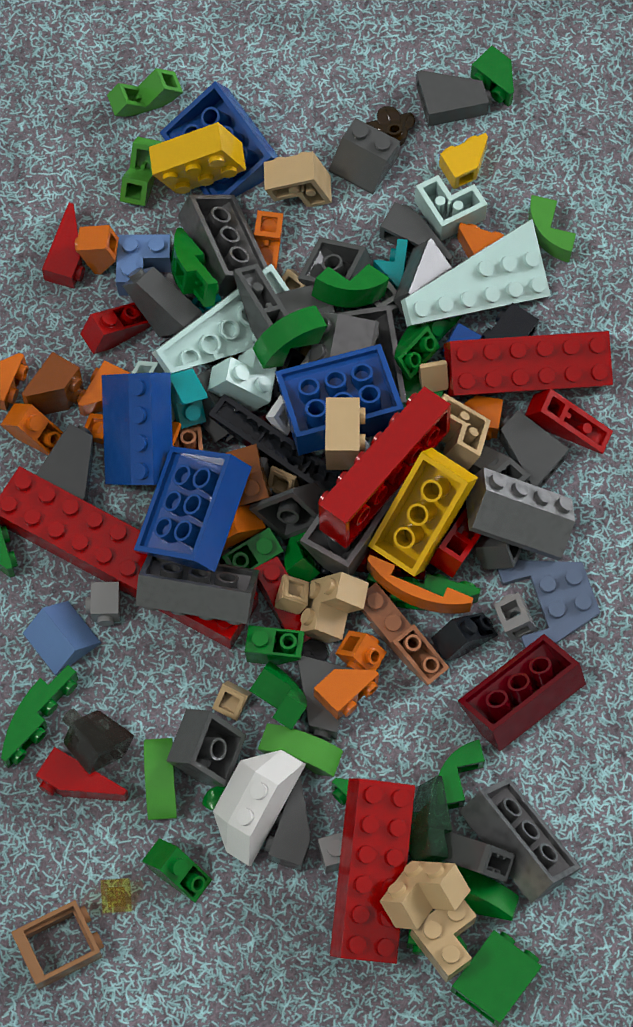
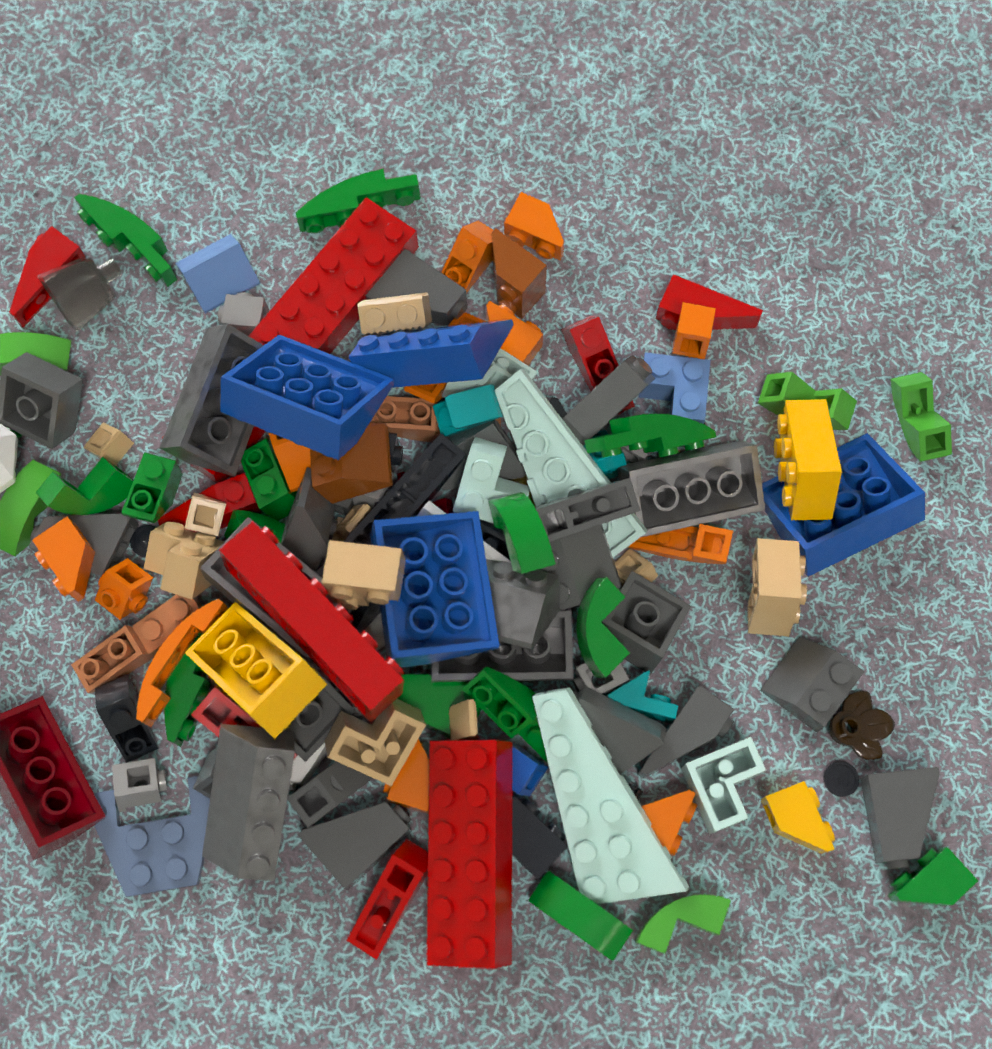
camera: 100 degrees right, 5 degrees up
none -> tan brick [358,292,432,336]
none -> green brick [528,871,633,961]
none -> black piece [823,761,859,797]

